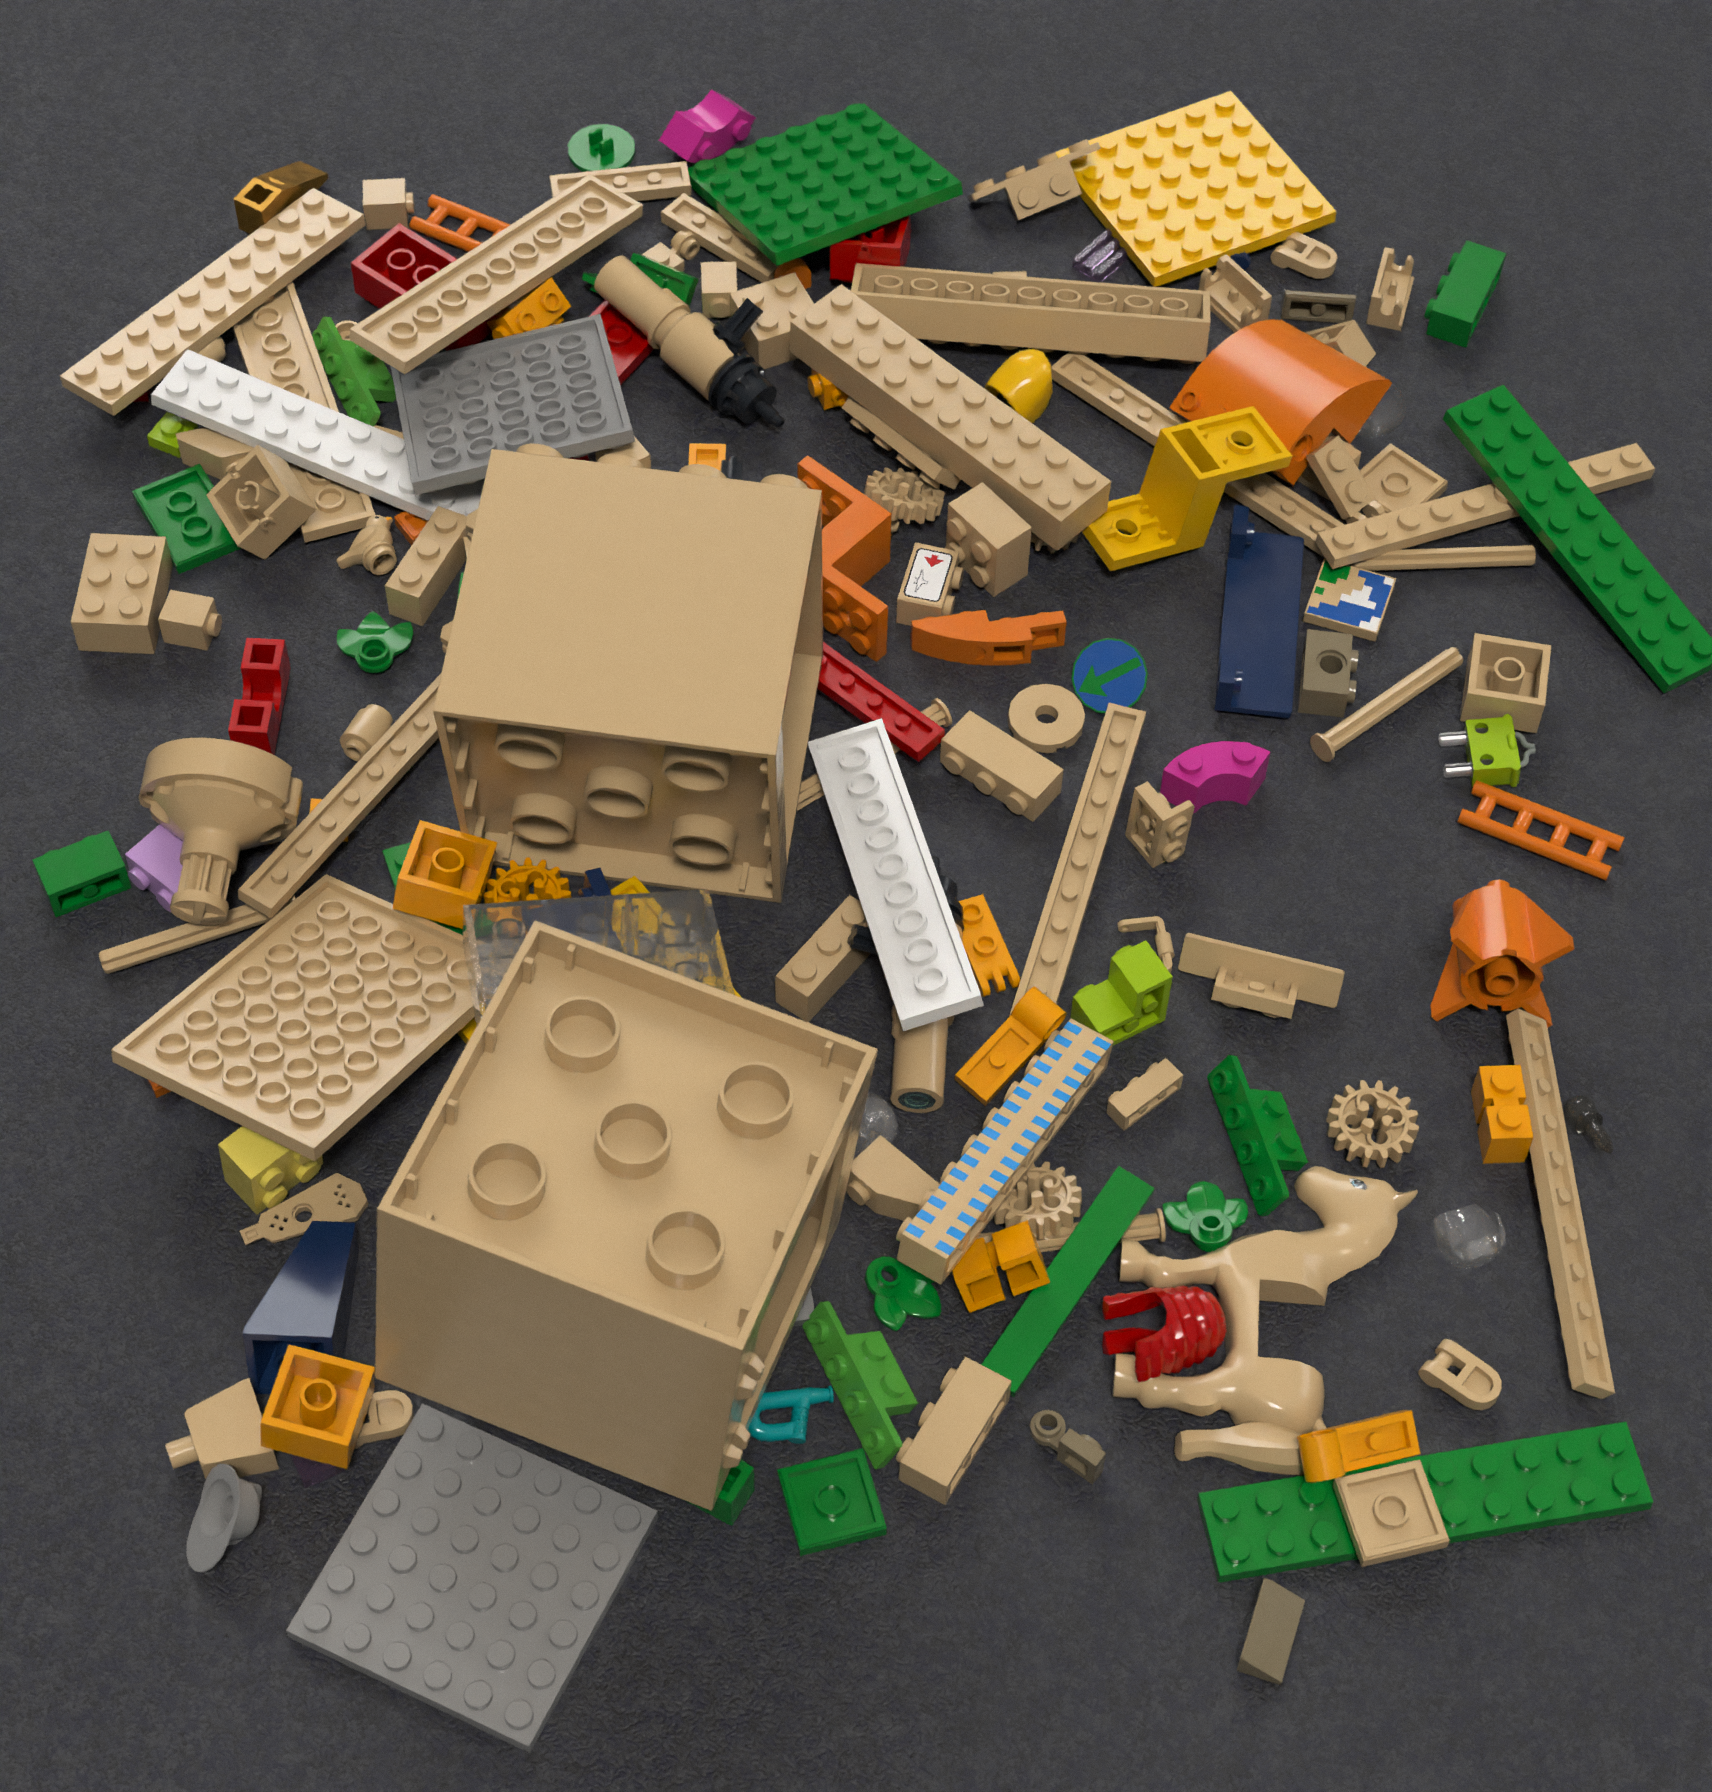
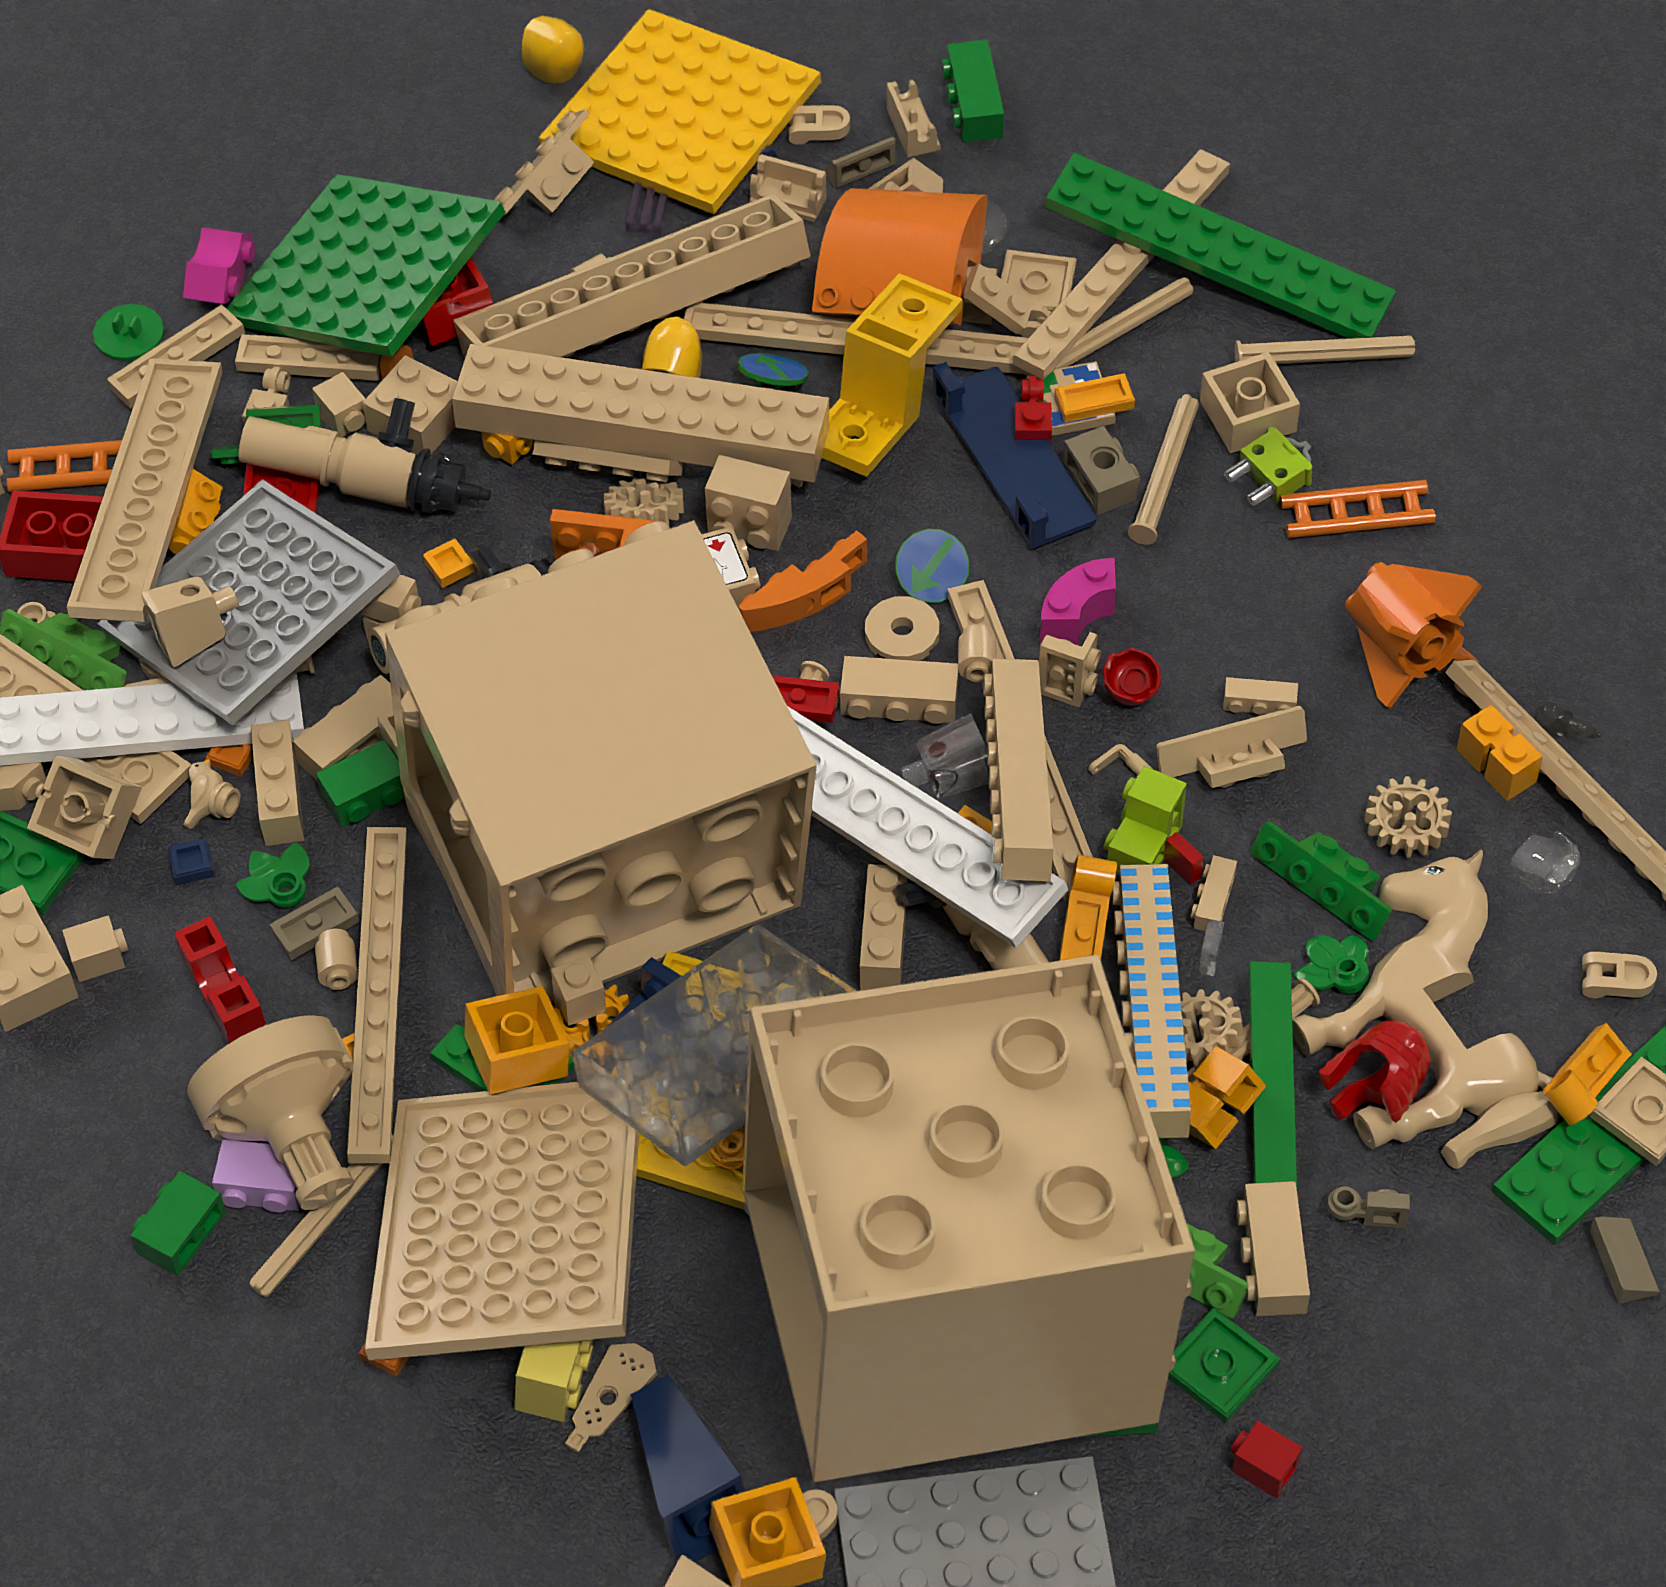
camera: 30 degrees left, 0 degrees up
none -> tan torso [141,576,239,668]
none -> dark blue tile [167,838,215,885]
none -> dark tan plate [269,886,359,960]
none -> yellow piece [522,16,584,84]
none -> tan brick [551,955,606,1026]
none -> piece [737,353,809,390]
none -> clear torso [900,714,990,798]
none -> tan brick [958,624,997,682]
none -> tan brick [983,659,1054,881]
none -> red plate [1015,376,1052,440]
none -> light orange tile [1055,373,1135,423]
none -> red hair [1102,647,1162,706]
none -> red tile [1164,832,1203,886]
none -> clear tile [1199,919,1225,976]
none -> tan piece [1223,677,1298,715]
none -> red brick [1230,1420,1303,1499]
none -> tan axle [1234,336,1415,364]

